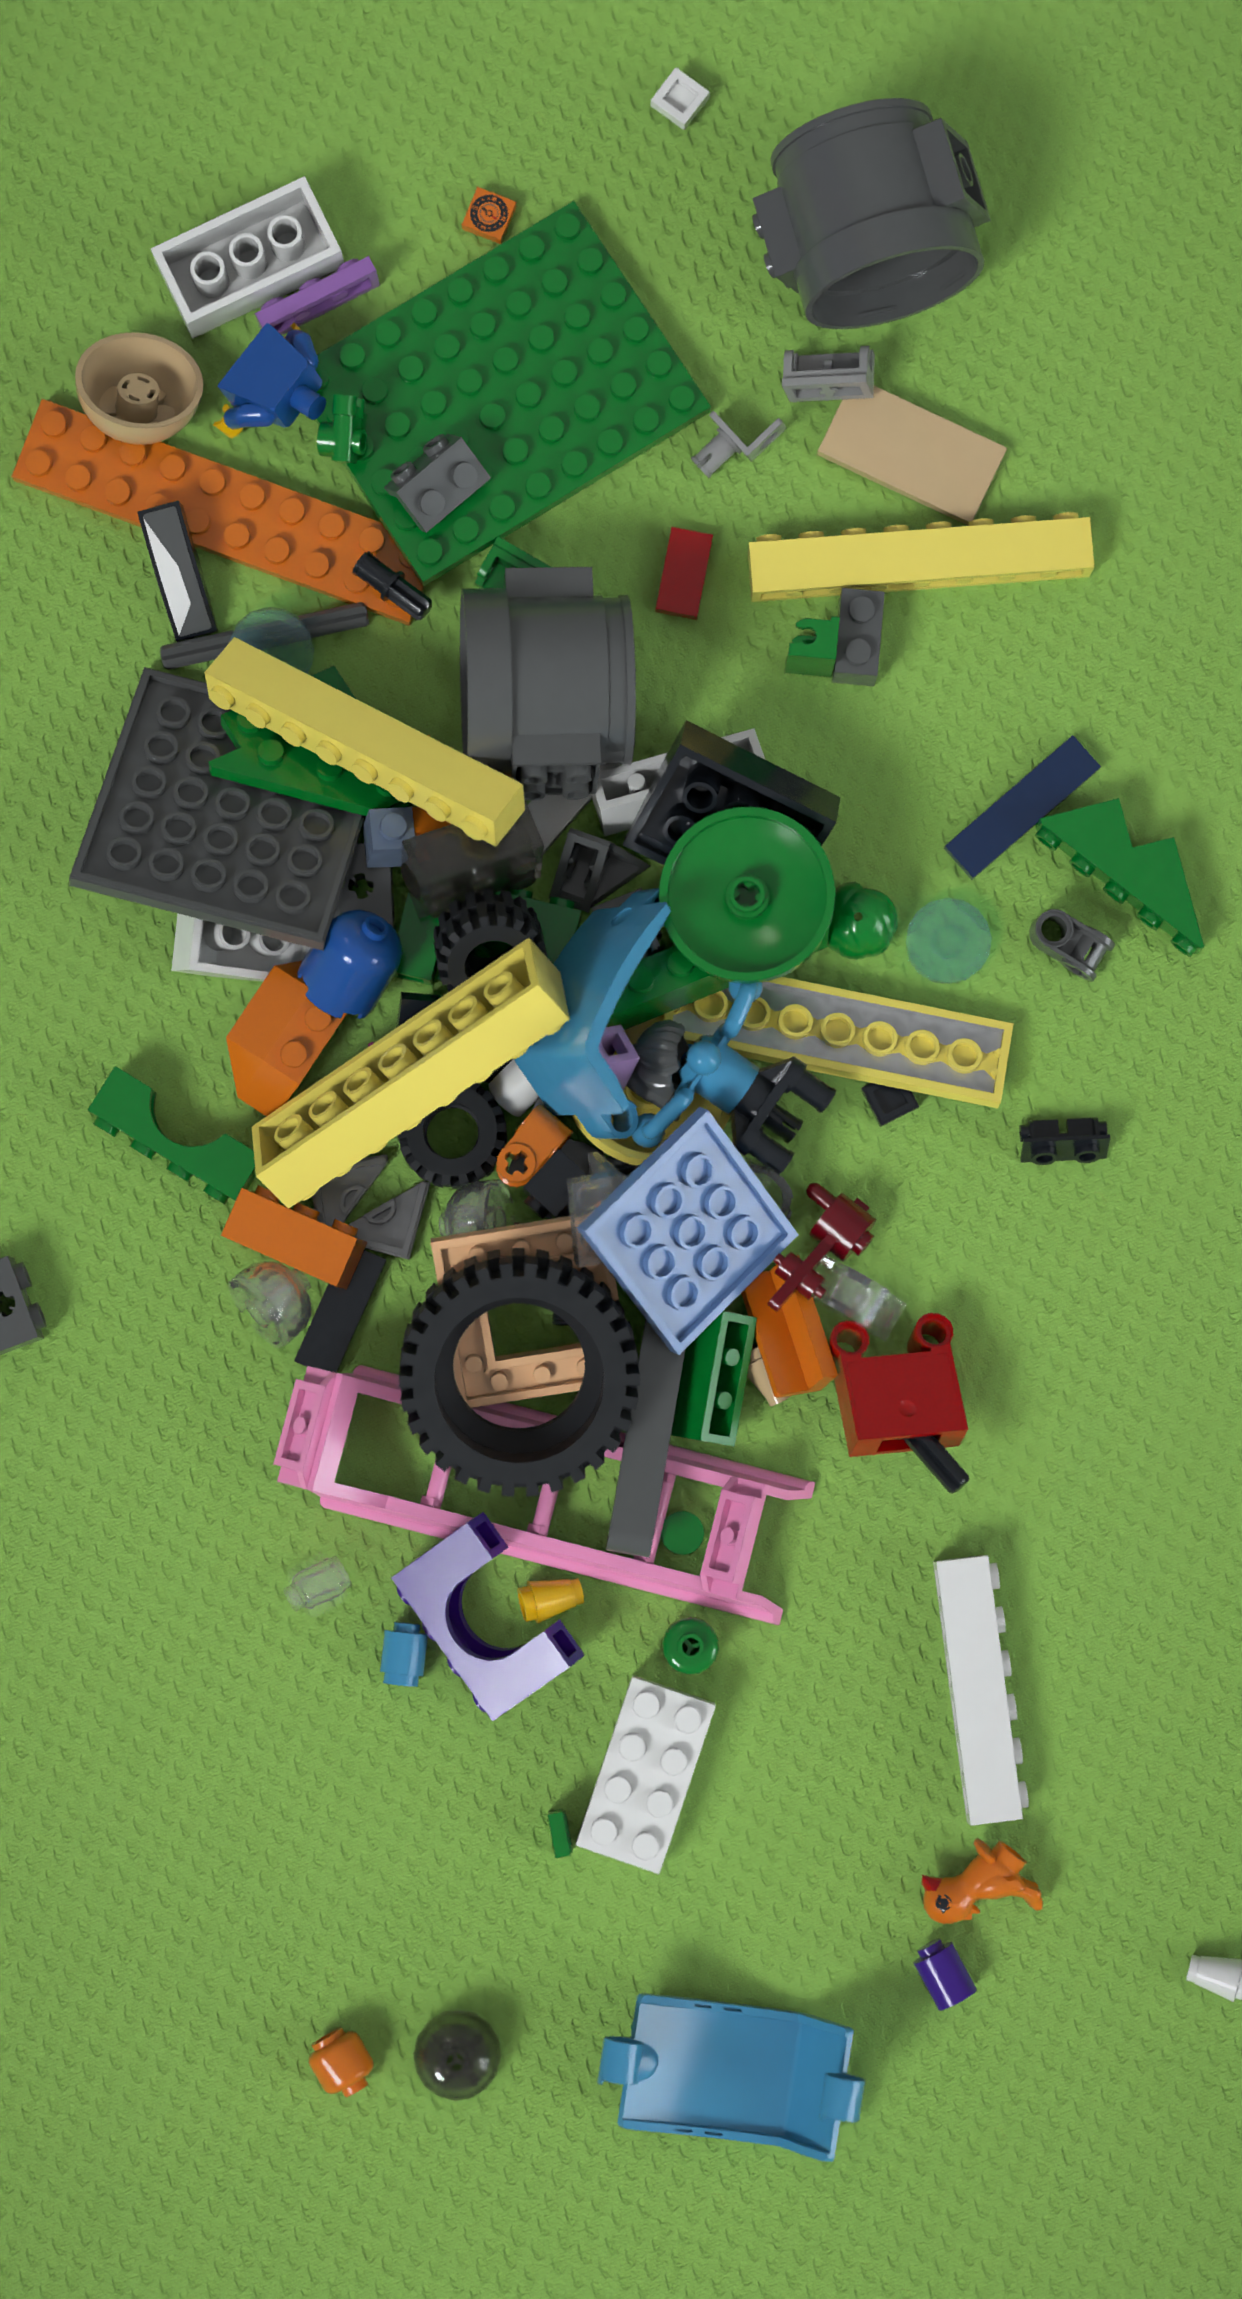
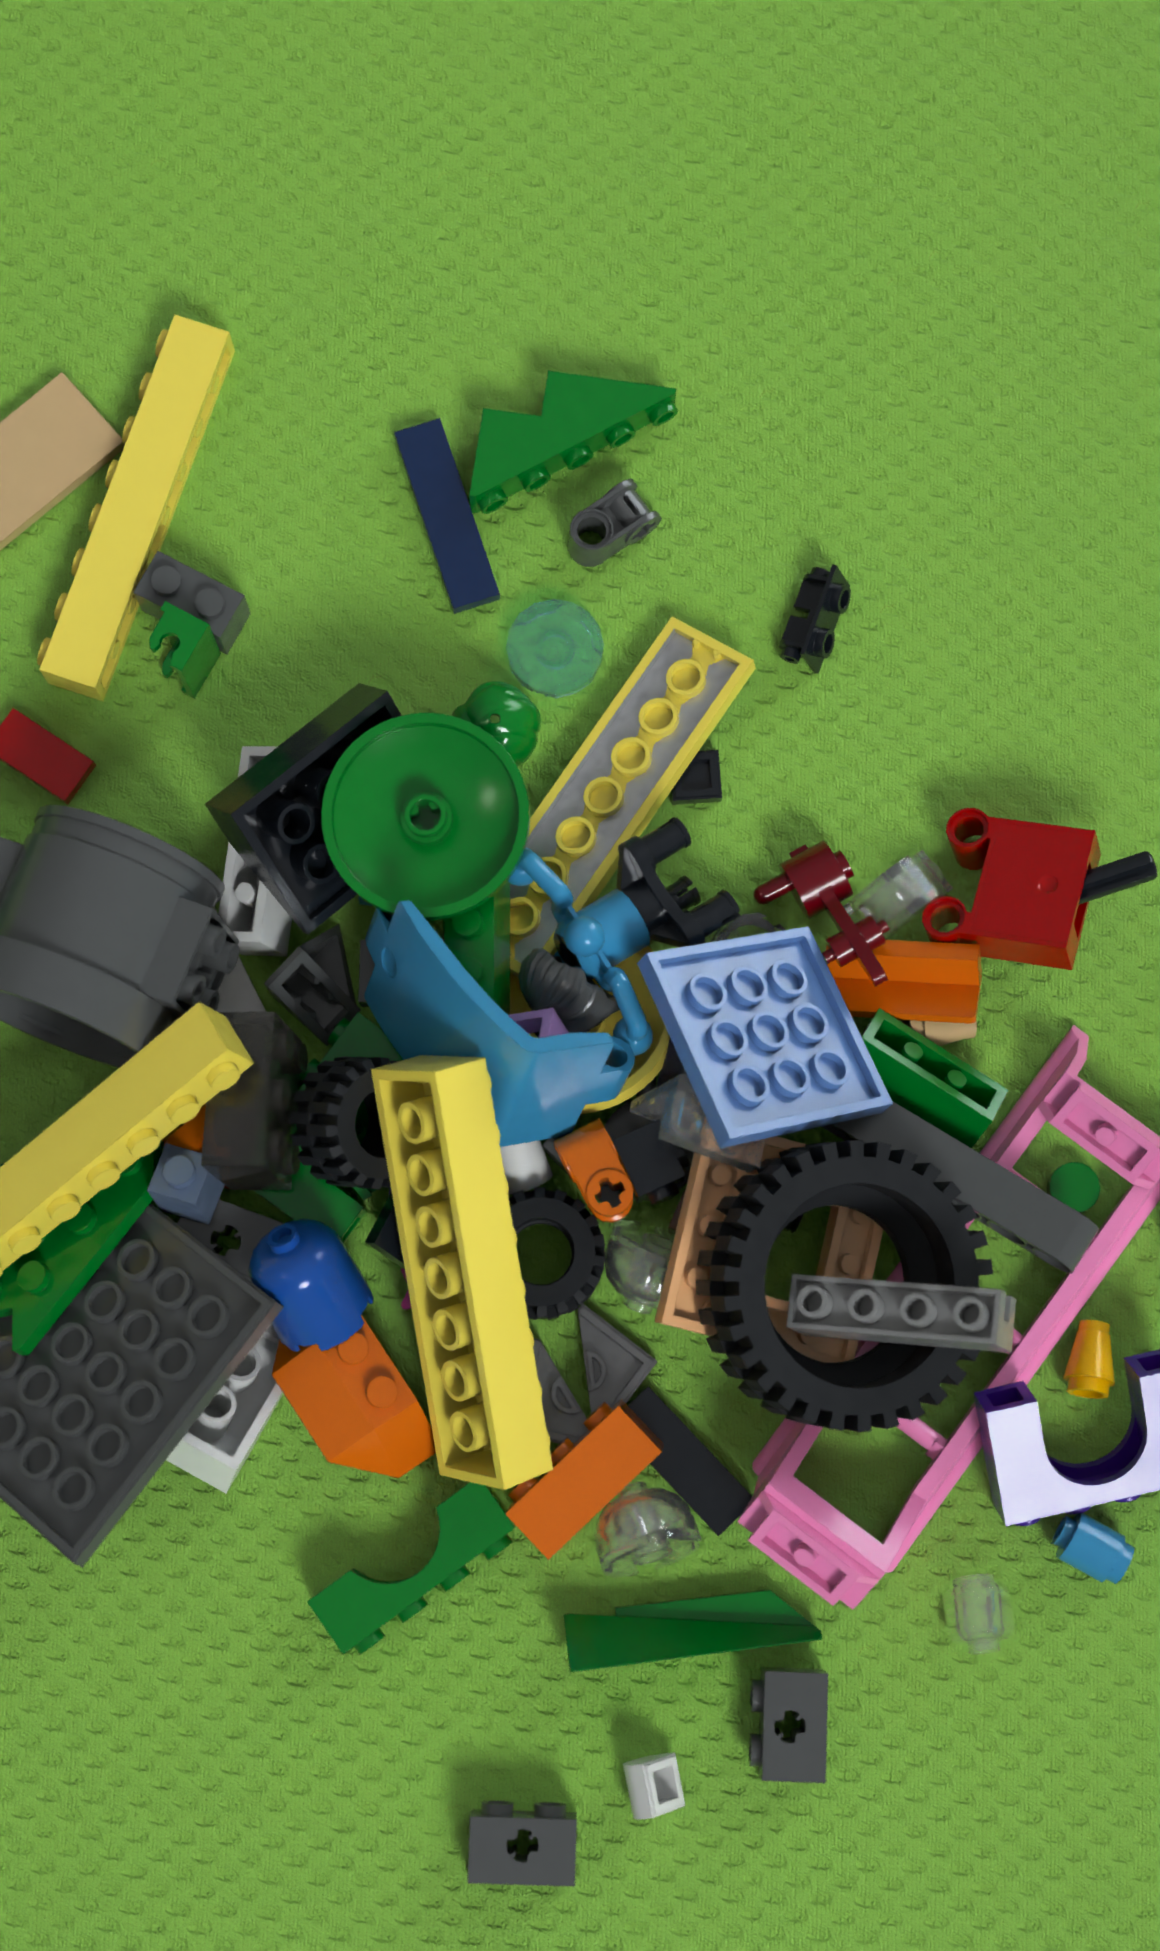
camera: 70 degrees left, 5 degrees down
none -> green wedge [563,1589,822,1672]
none -> white brick [623,1752,685,1819]
none -> dark grey brick [749,1667,828,1783]
none -> light grey brick [787,1274,1016,1353]

